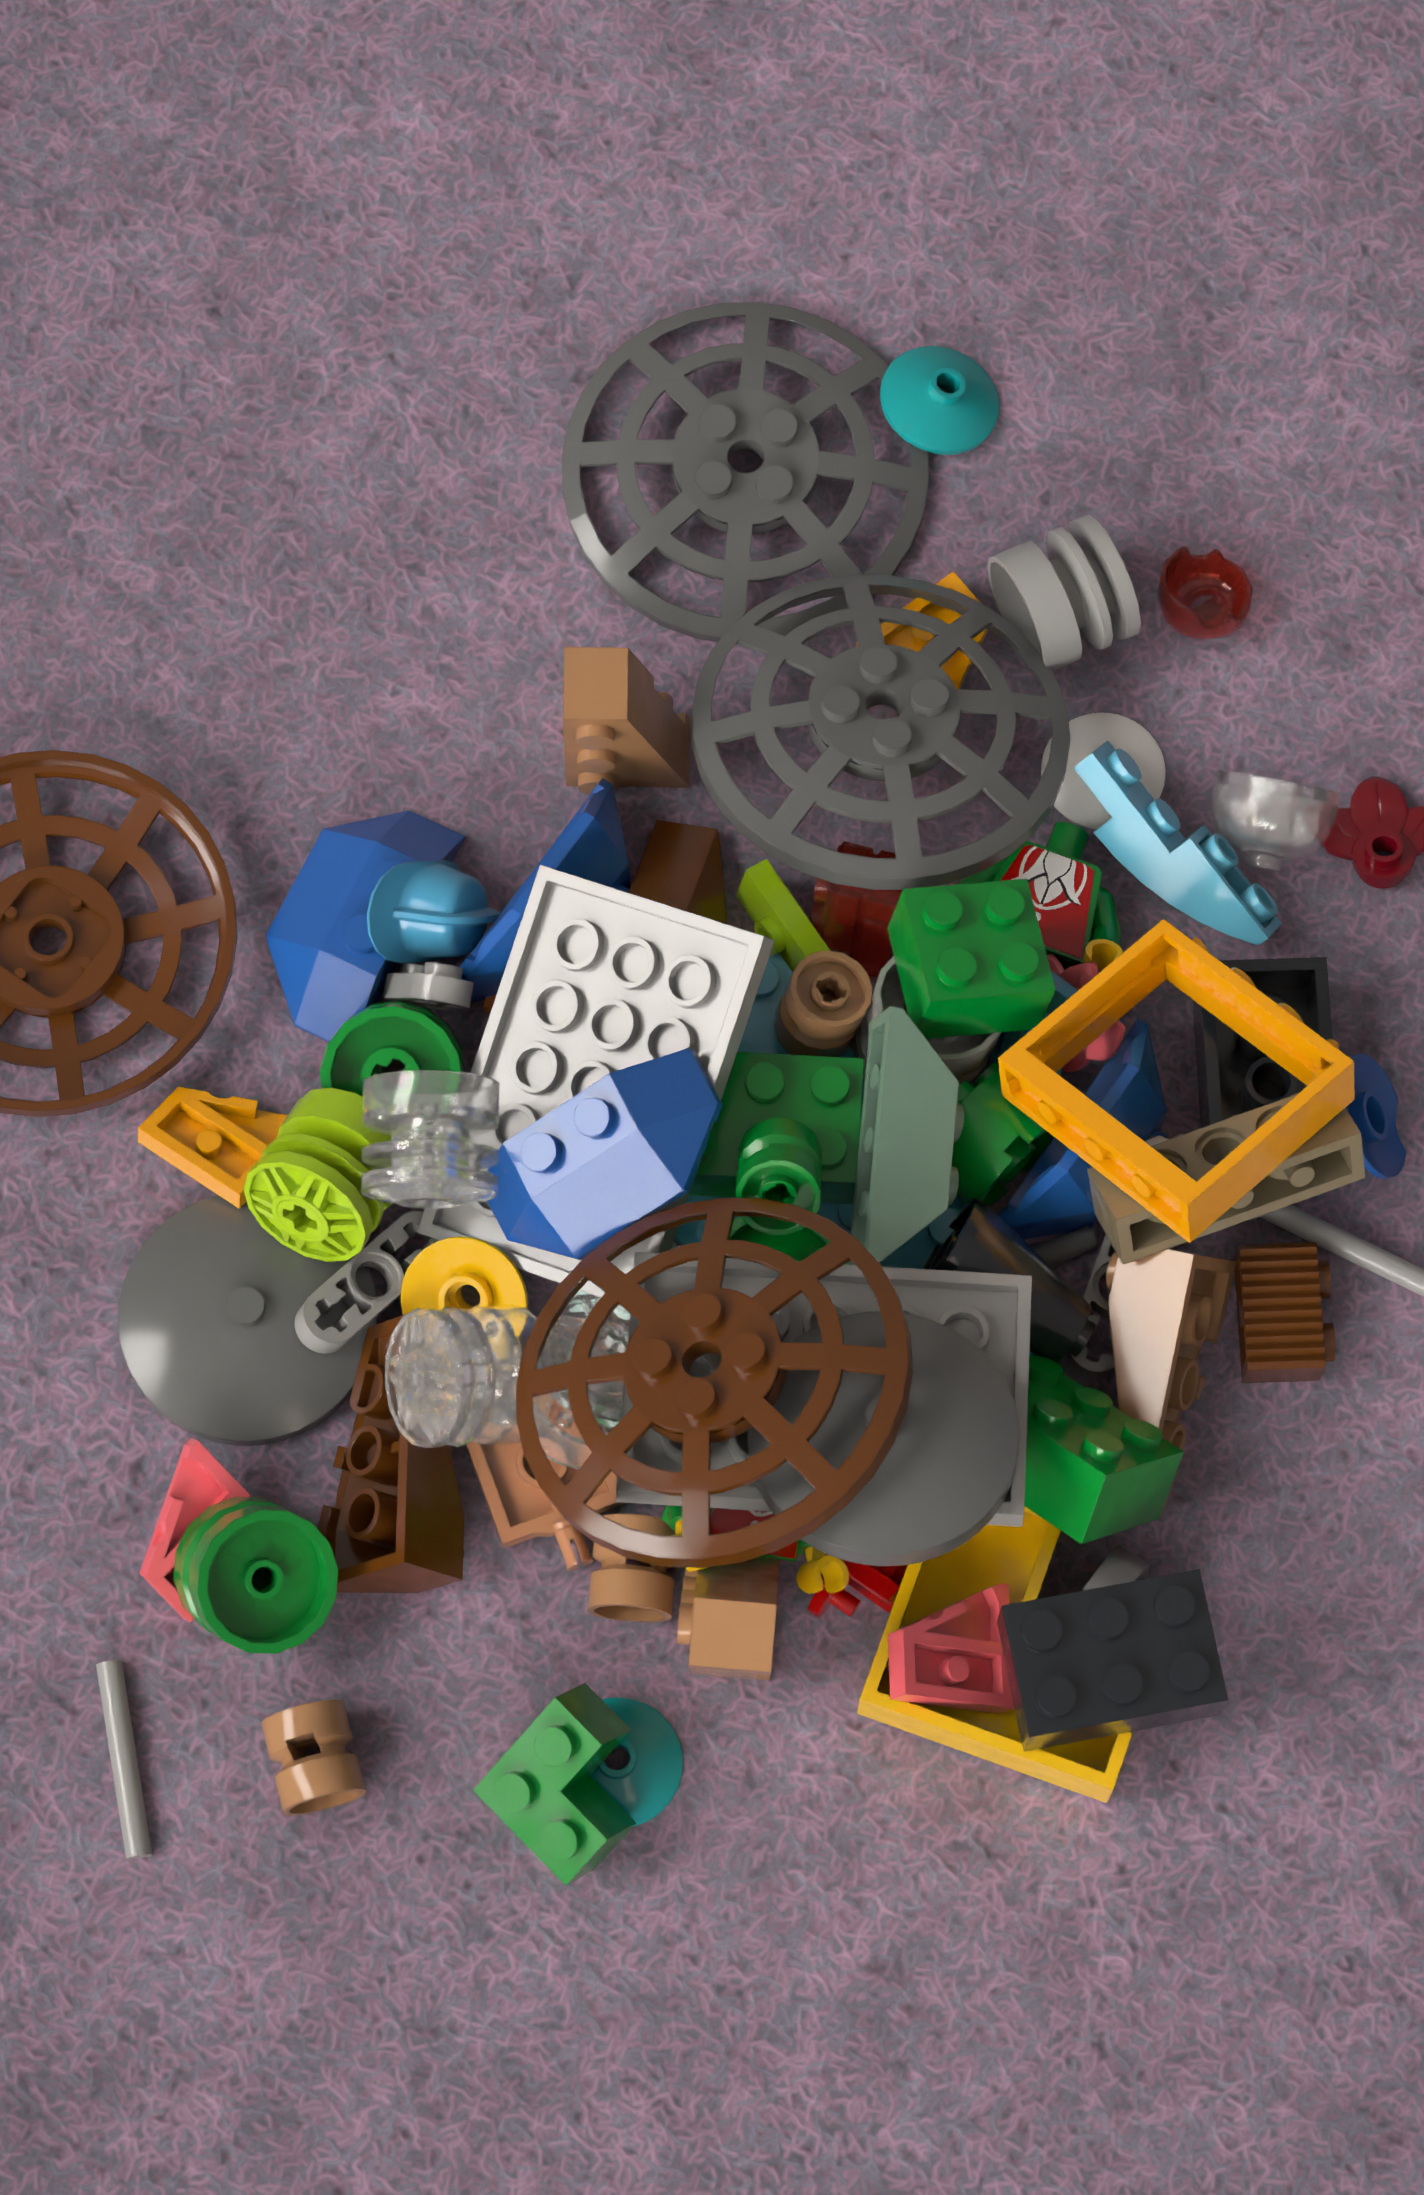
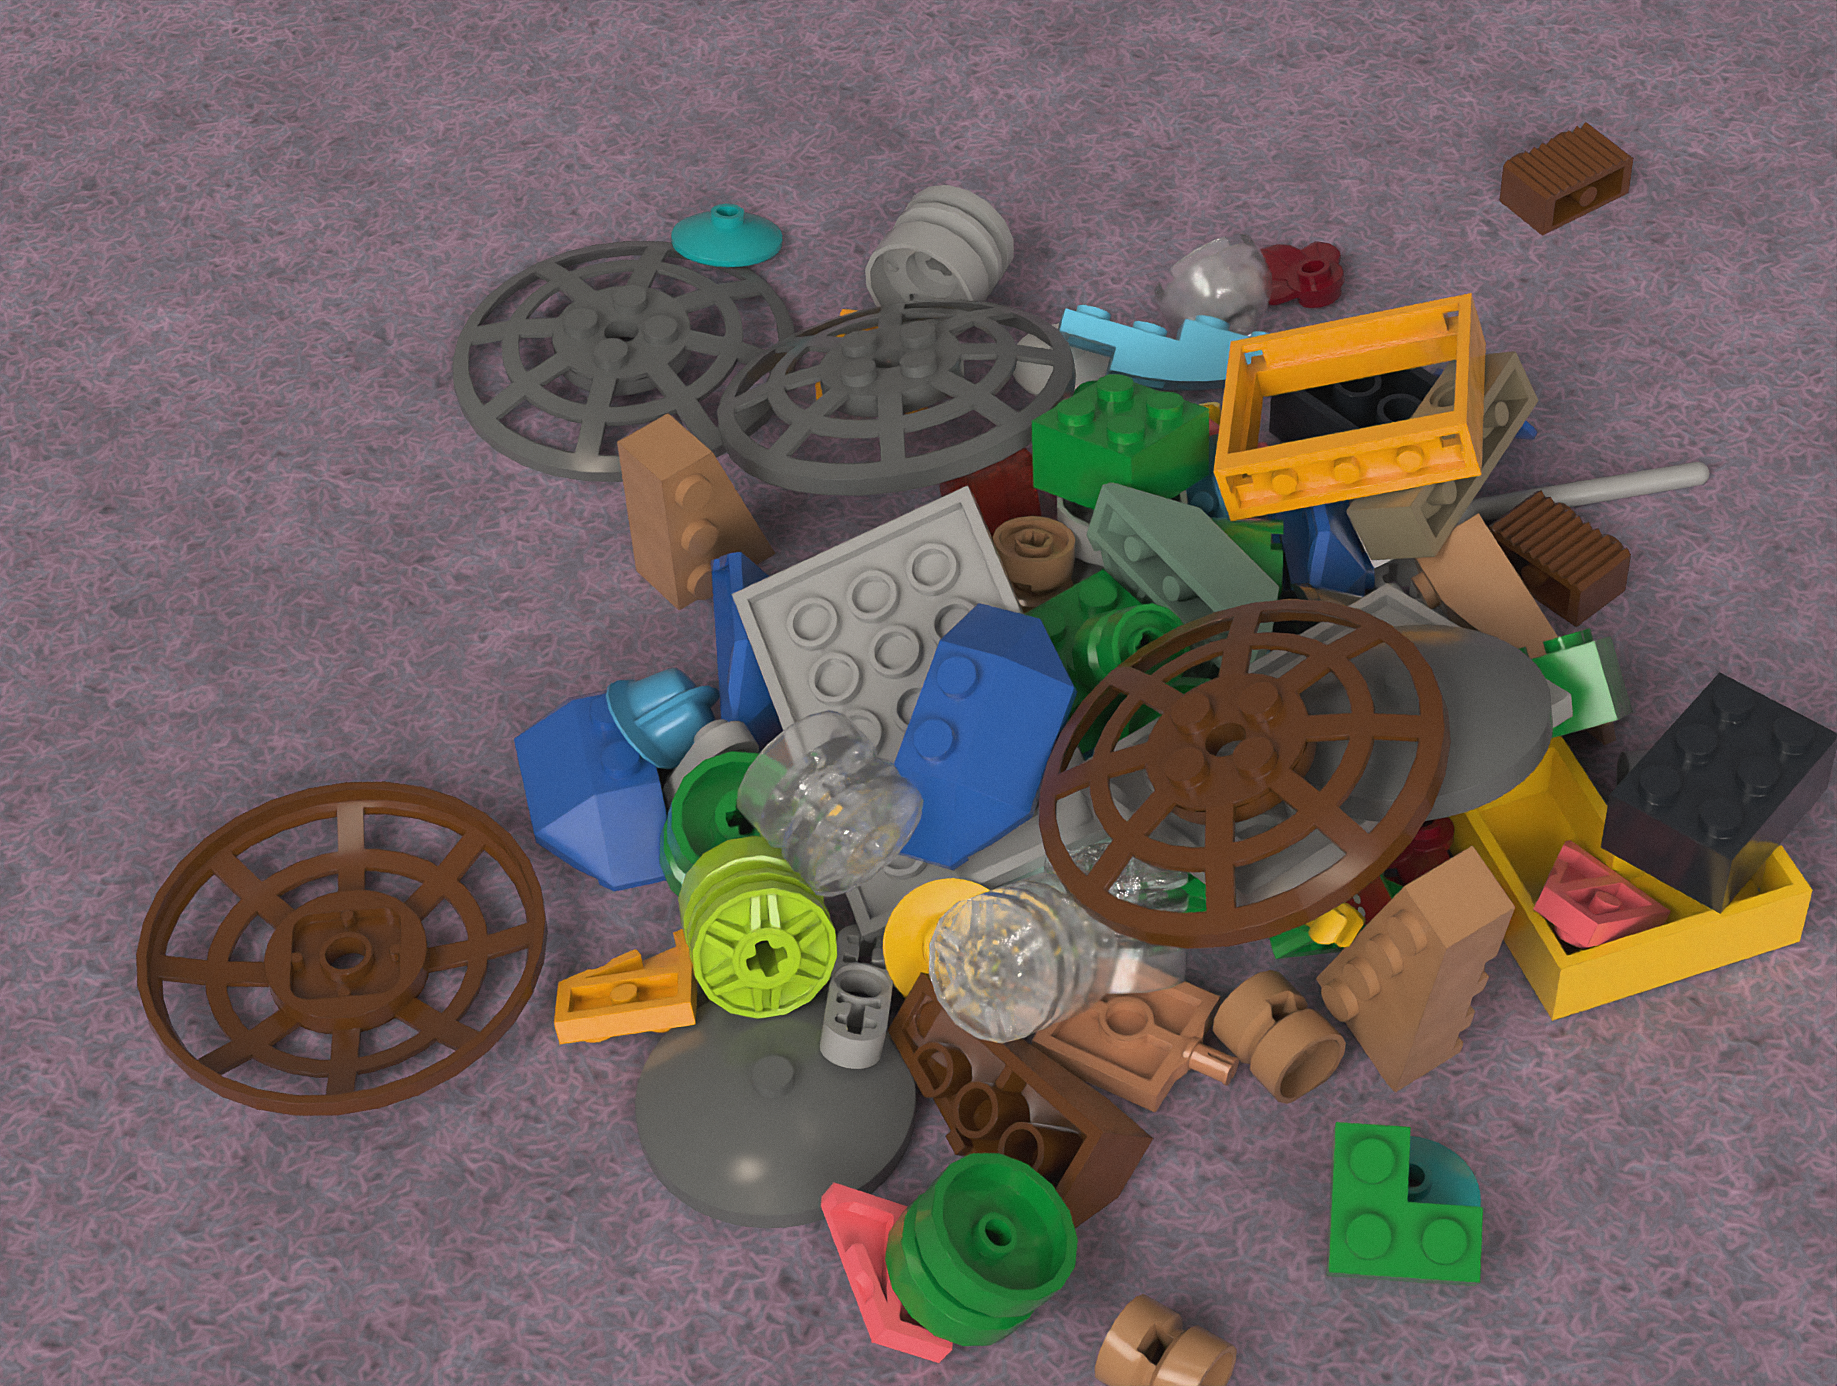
camera: 35 degrees left, 25 degrees down
clear red hair [1157,546,1253,639] -> none

